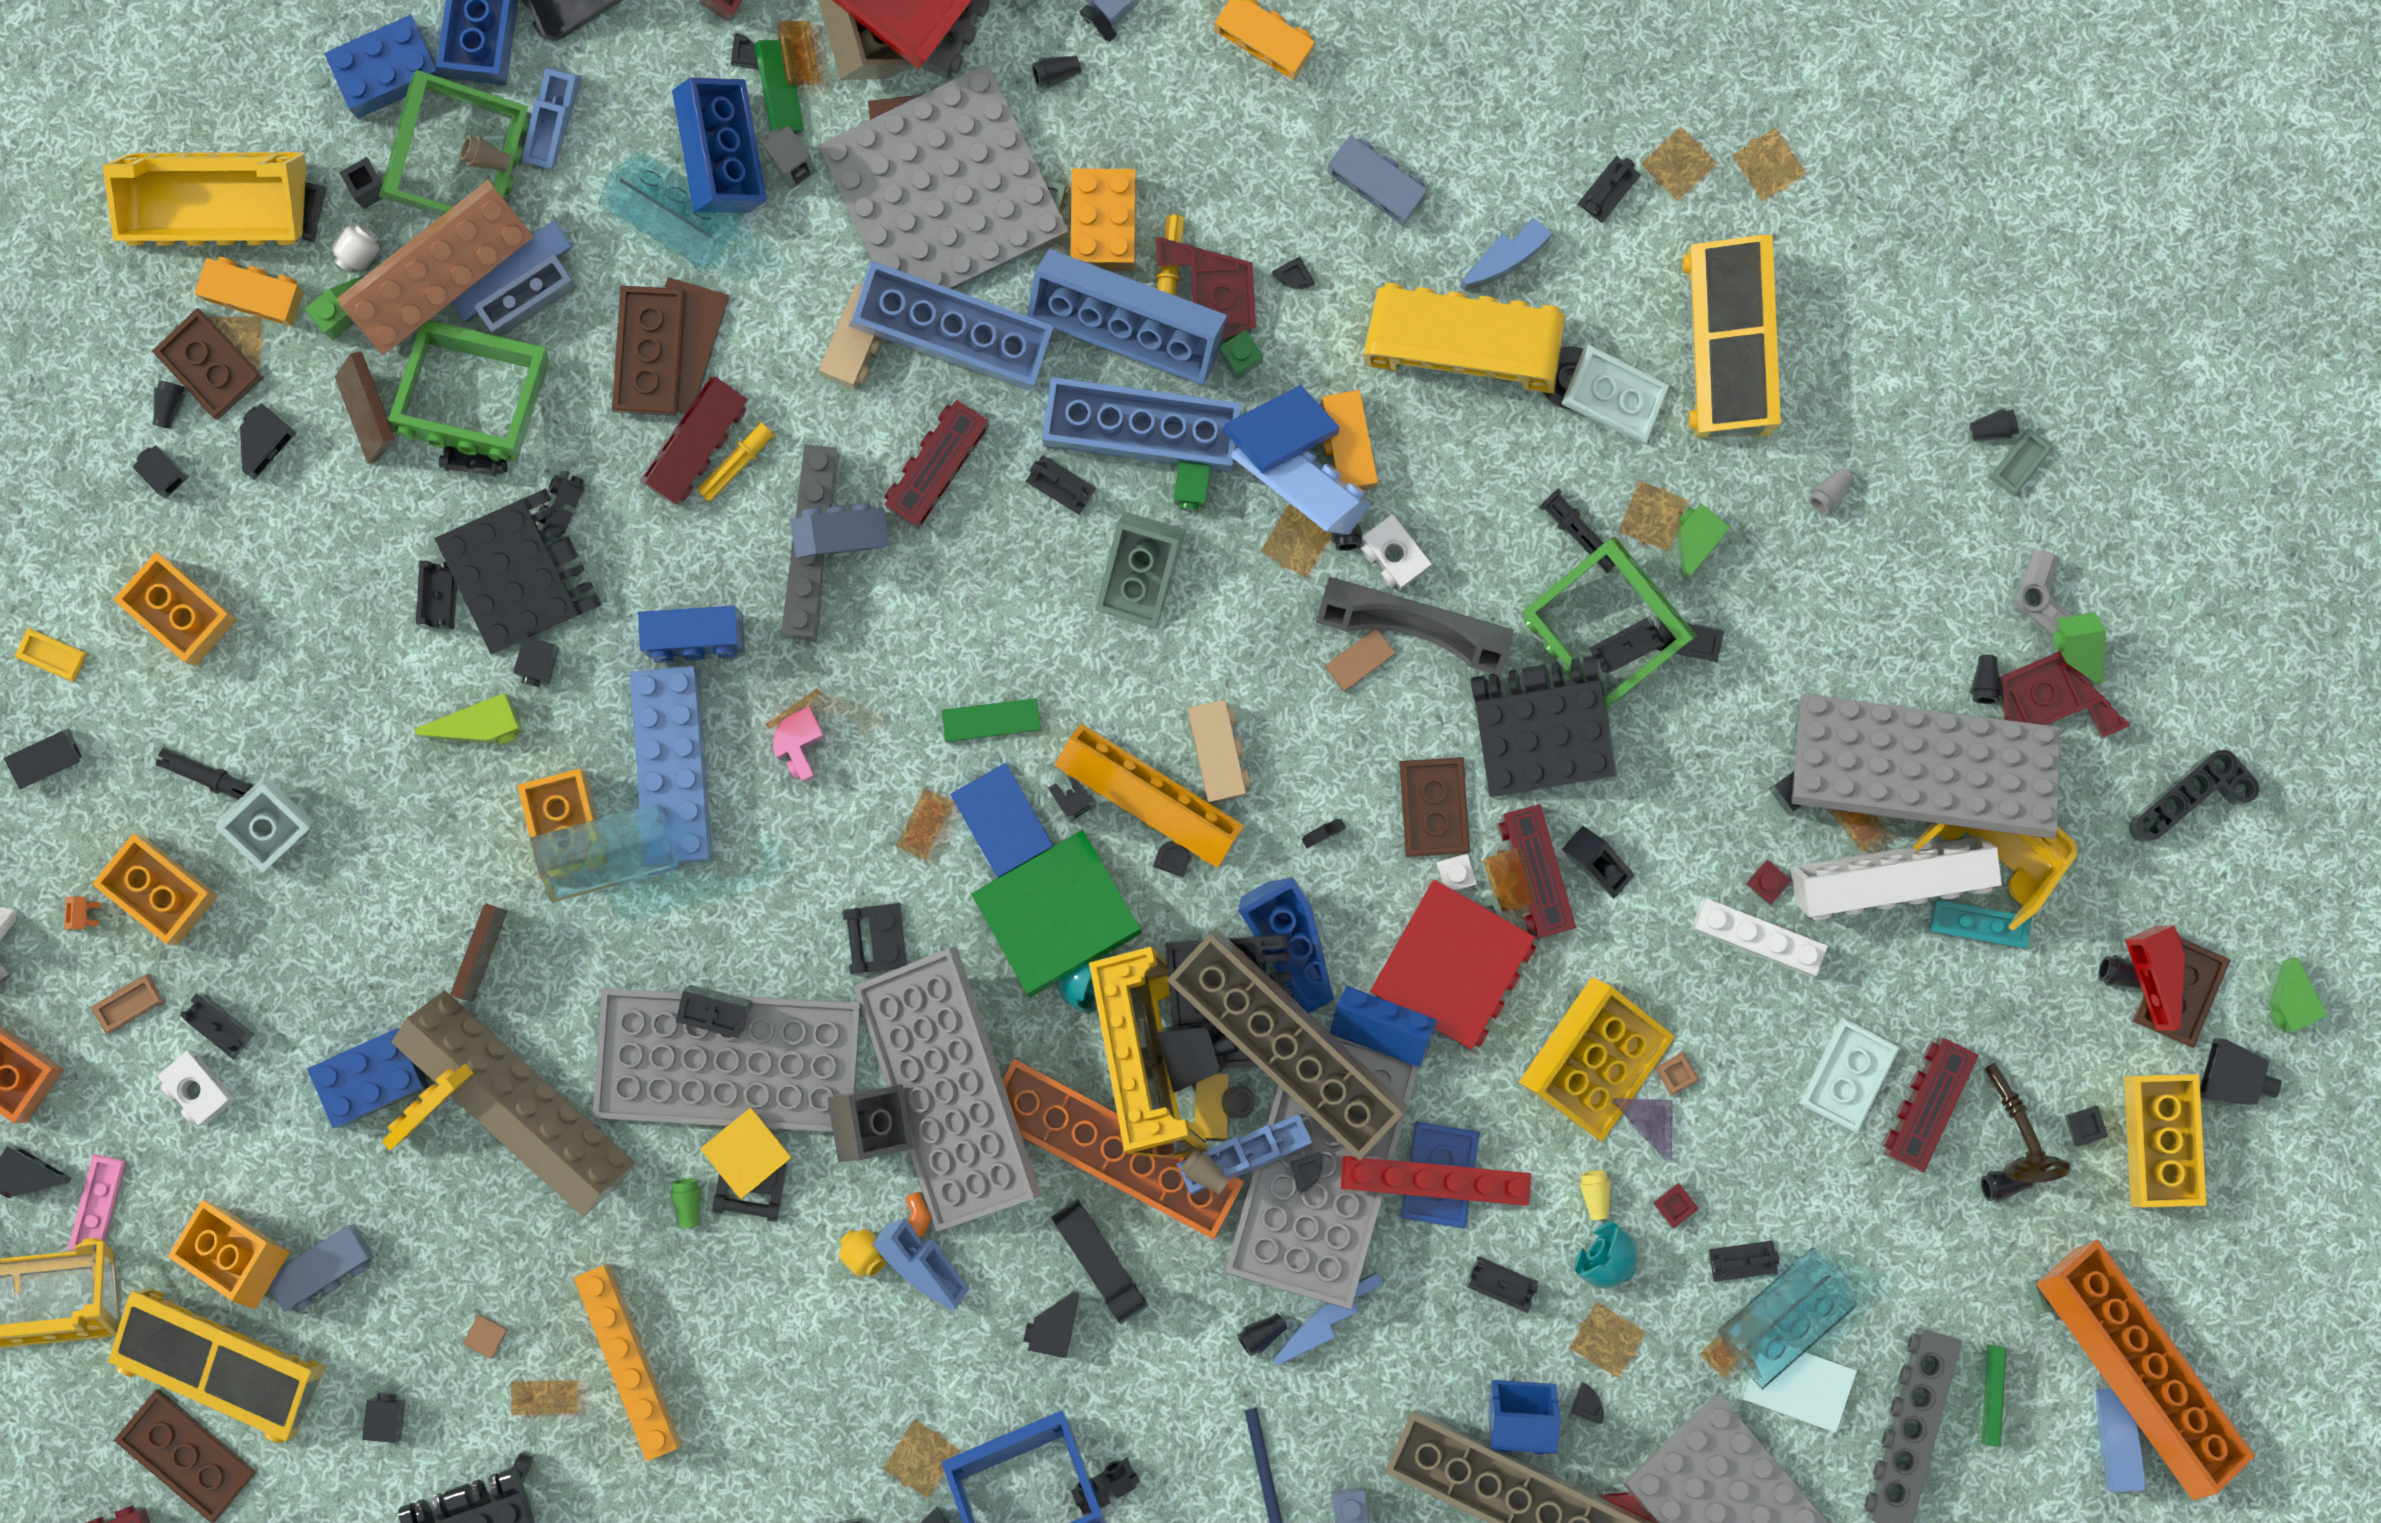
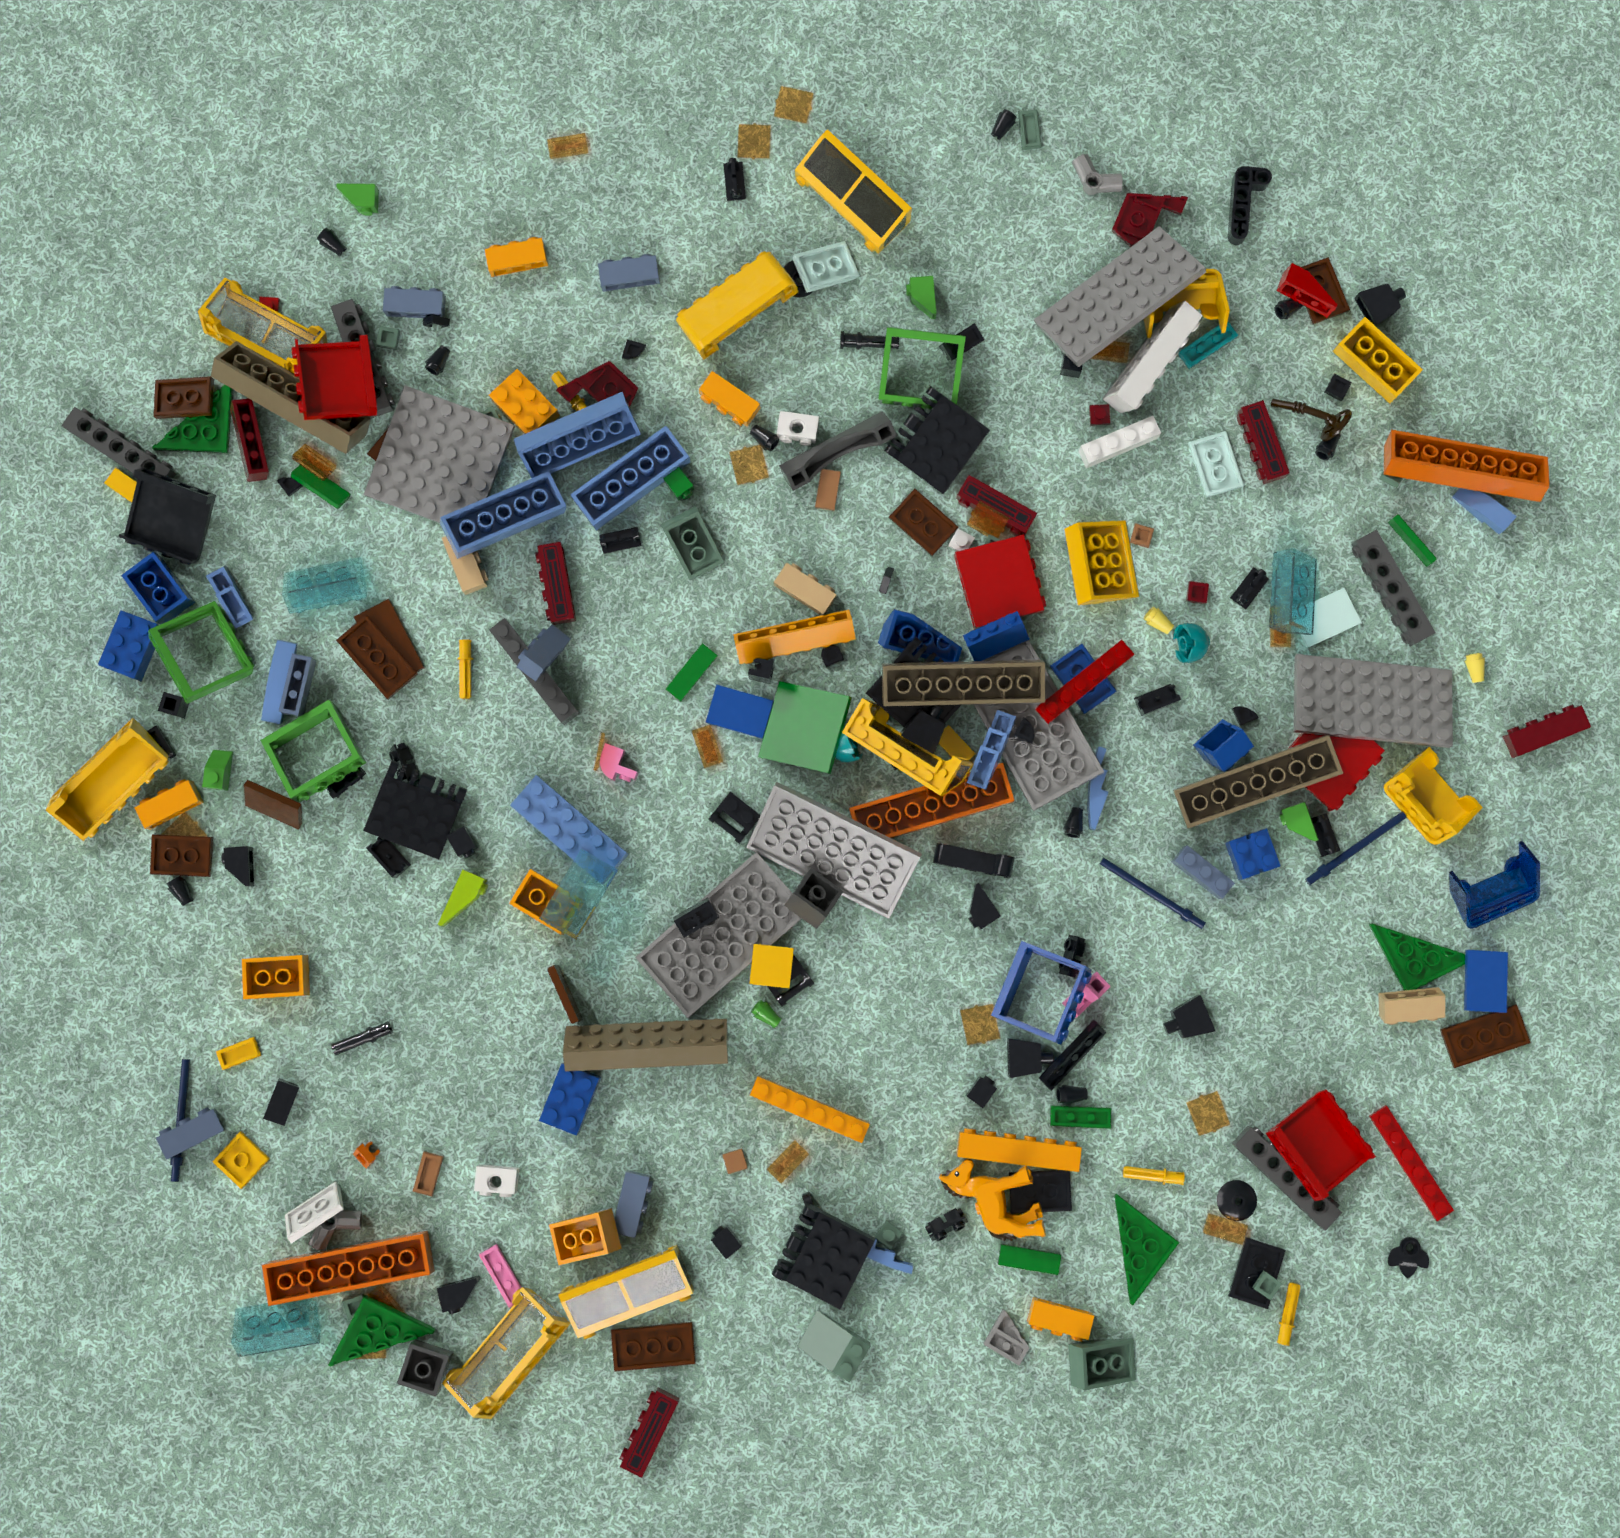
camera: 40 degrees left, 0 degrees up
light orange brick [92,833,219,946] -> none
black brick [132,445,189,499] -> none
black hinge [180,993,254,1060] -> none
light aqua brick [215,775,312,873] -> none
white head [332,224,380,273] -> none
nougat brick [337,180,534,355] -> none
yellow plate [381,1064,474,1151] -> none
dark tan cone [460,135,511,172] -> none
blue brick [638,605,745,663] -> none
dark red brick [639,377,748,505] -> none
blue brick [672,77,767,213] -> none
dark grey brick [762,125,817,189] -> none
yellow head [839,1229,887,1277] -> none
medium blue slope [872,1218,969,1310] -> none
orange arm [905,1191,931,1239] -> none
dark tan cone [1180,1149,1230,1195] -> none
green brick [1219,330,1264,380] -> none
dark grey tile [1222,1086,1255,1118] -> none
blue tile [1224,385,1340,474] -> none
light blue slope [1231,447,1371,535] -> none
medium blue slope [1460,217,1552,291] -> none
black slope [1562,826,1635,899] -> none
clear orange piece [1569,1302,1645,1378] -> none
black hinge [1589,616,1665,674] -> none
clear purple tile [1612,1098,1673,1160] -> none
clear orange piece [1618,481,1688,551] -> none
light grey cone [1809,468,1854,515] -> none
black cone [1970,655,2002,704] -> none
bright green slope [2053,612,2106,683] -> none
bright green slope [2269,957,2327,1033] -> none

